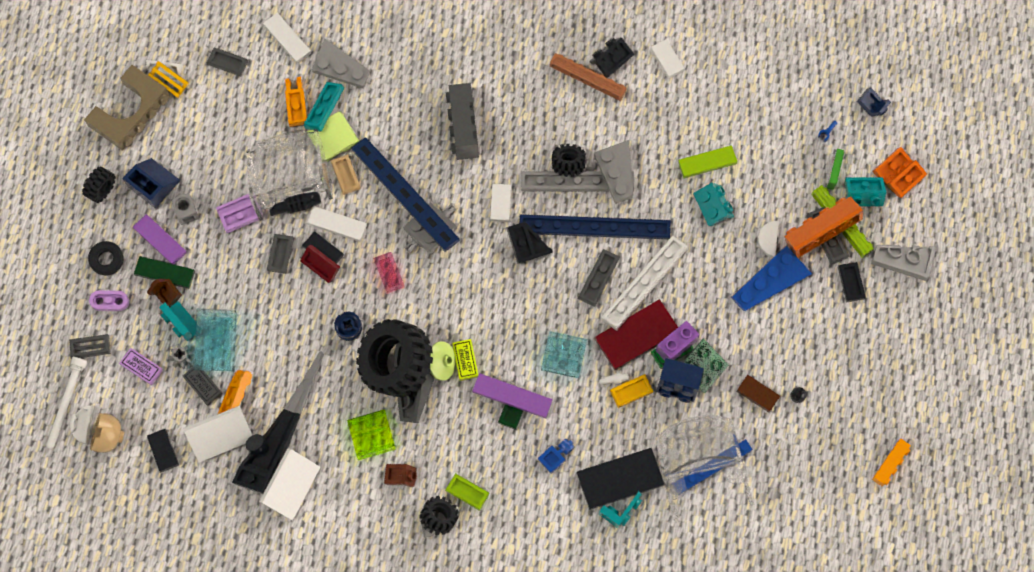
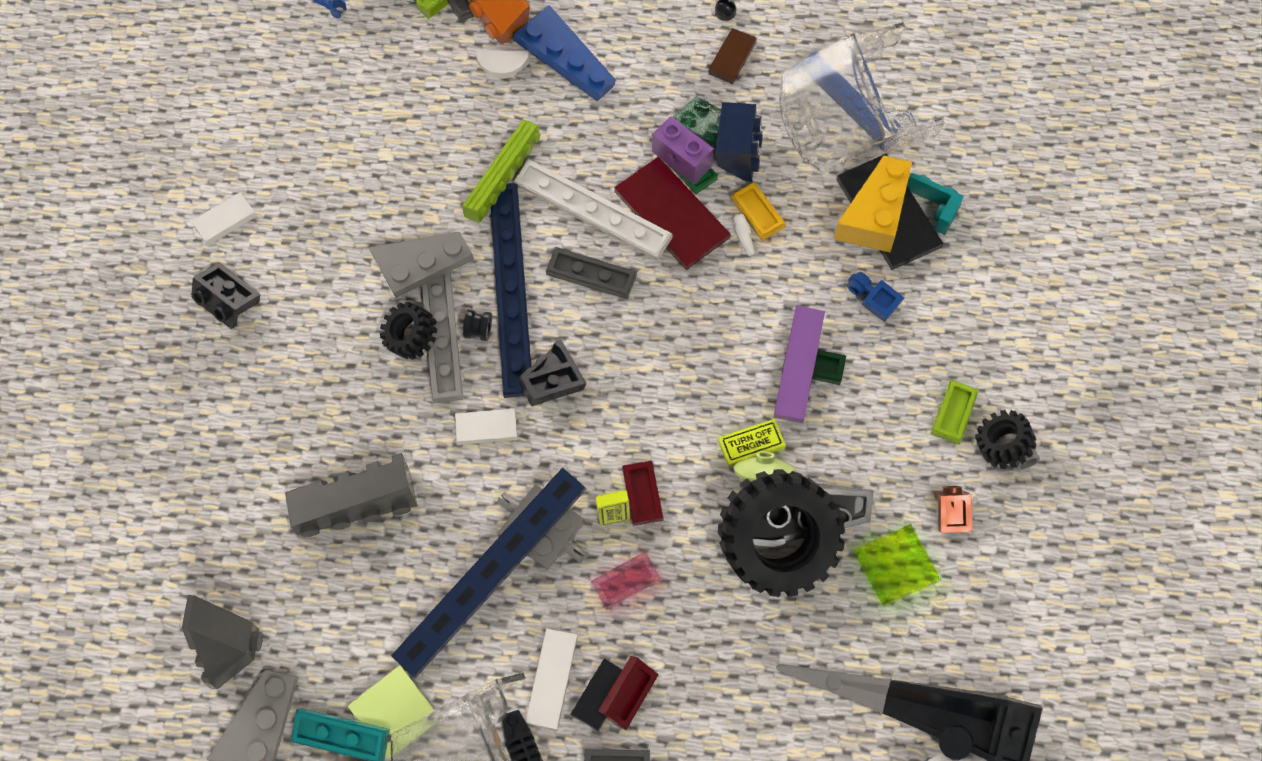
camera: 95 degrees left, 5 degrees down
white tile [259,448,320,520] -> none
tan tile [331,155,361,195] -> none
dark blue wheel [334,311,362,341] -> none
clear light blue slope [541,331,587,379] -> none
nougat piece [550,53,627,101] -> none
lime tile [678,145,738,178] -> none
teal bracket [693,182,734,227] -> none
none -> dark grey wedge [182,595,263,689]
none -> lime piece [462,119,541,223]
none -> black wheel [463,309,492,341]
none -> neon yellow tile [596,490,630,526]
none -> dark red tile [622,460,664,526]
none -> yellow wedge [834,156,912,252]

